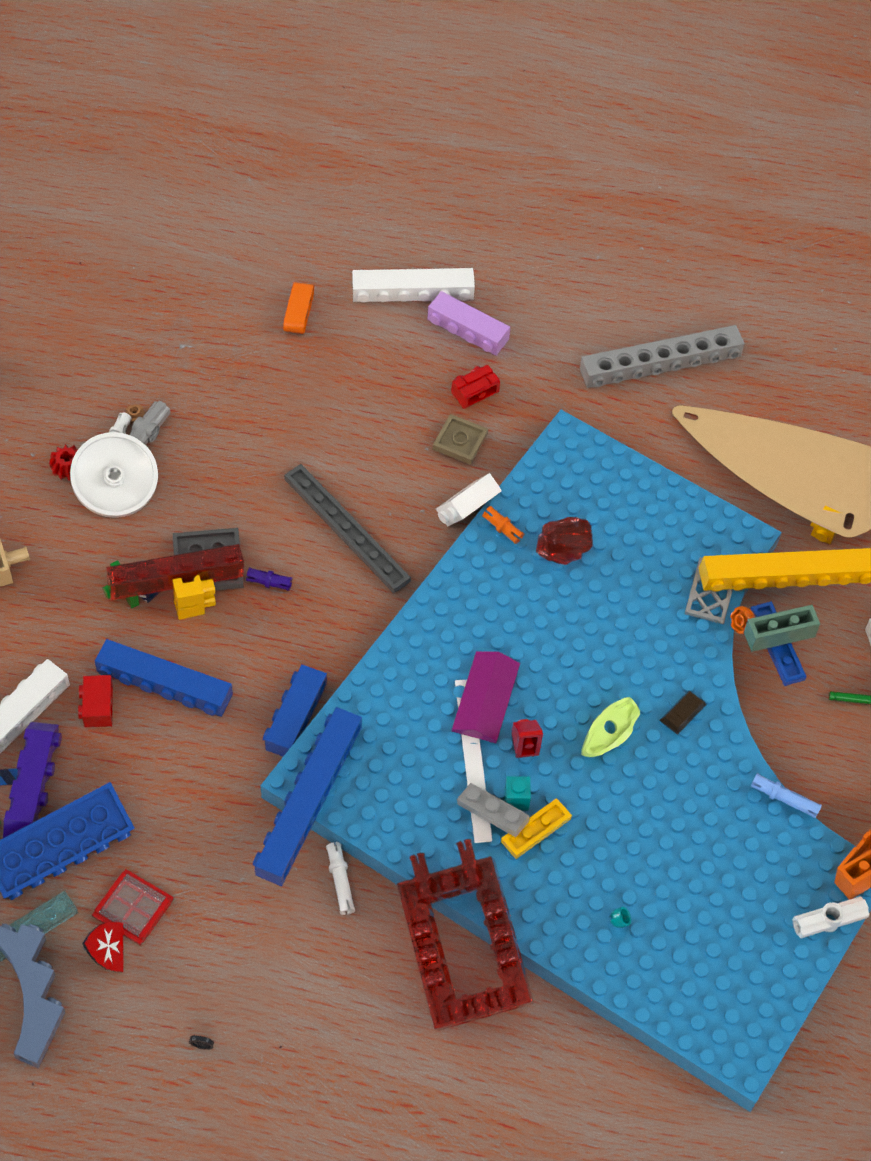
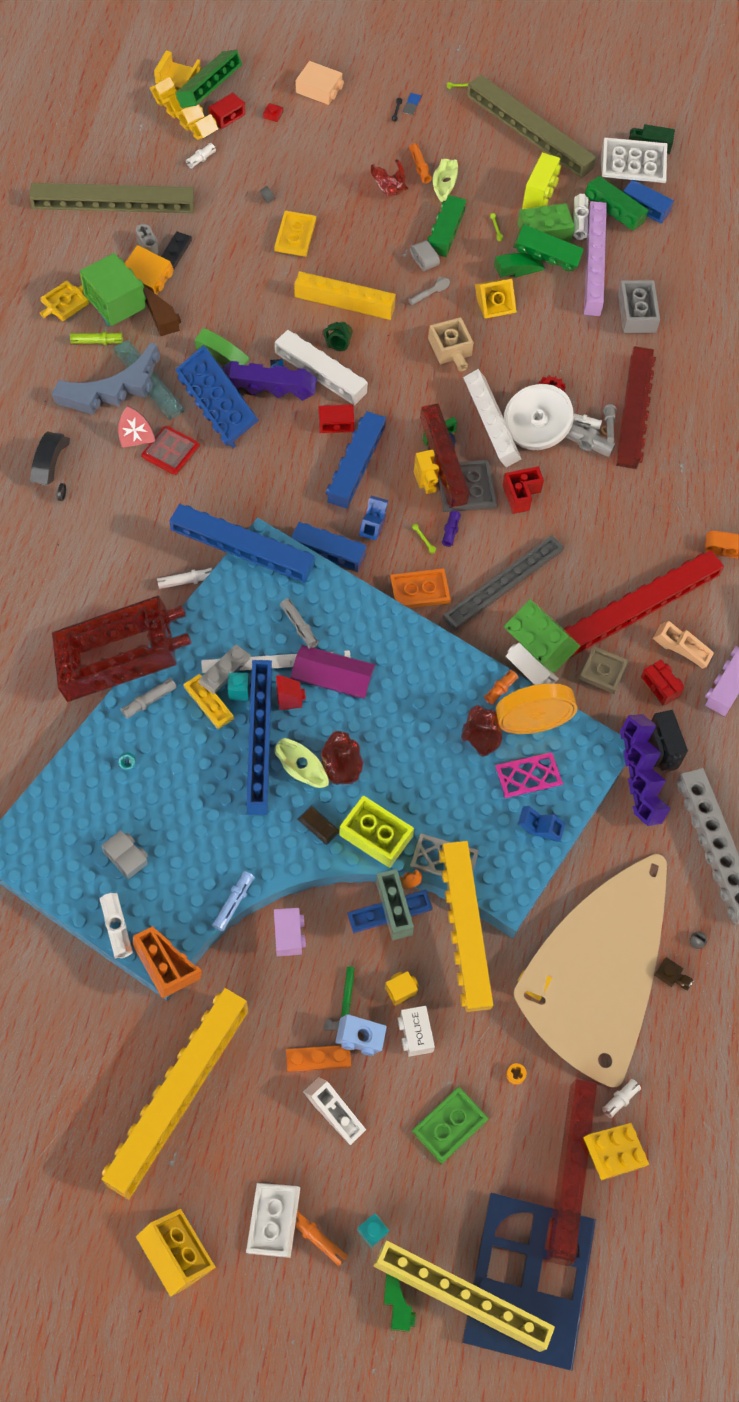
camera: 90 degrees right, 5 degrees up
none -> black arch [30,431,70,485]
none -> light grey brick [101,830,148,880]
none -> light grey pin [121,678,177,719]
none -> blue brick [246,660,272,815]
none -> lavender brick [274,908,306,956]
none -> light grey pin [280,599,319,649]
none -> clear red hair [321,731,363,785]
none -> neon yellow brick [339,795,414,868]
none -> blue brick [359,495,389,541]
none -> yellow brick [385,971,419,1006]
none -> orange plate [390,568,451,608]
none -> lime hinge [412,523,436,554]
none -> white brick [463,369,522,468]
none -> dark pink window [495,752,563,798]
none -> light orange brick [496,684,577,734]
none -> red brick [502,466,544,514]
none -> bright green container [504,599,580,673]
none -> blue slope [518,806,565,842]
none -> red brick [564,550,724,657]
none -> light grey pin [603,404,617,443]
none -> clear red brick [616,346,656,469]
none -> dark purple brick [620,714,671,826]
none -> black brick [648,709,688,771]
none -> light nougat slope [652,621,714,669]
none -> dark brown plate [654,957,694,991]
none -> dark grey hinge [690,931,707,949]

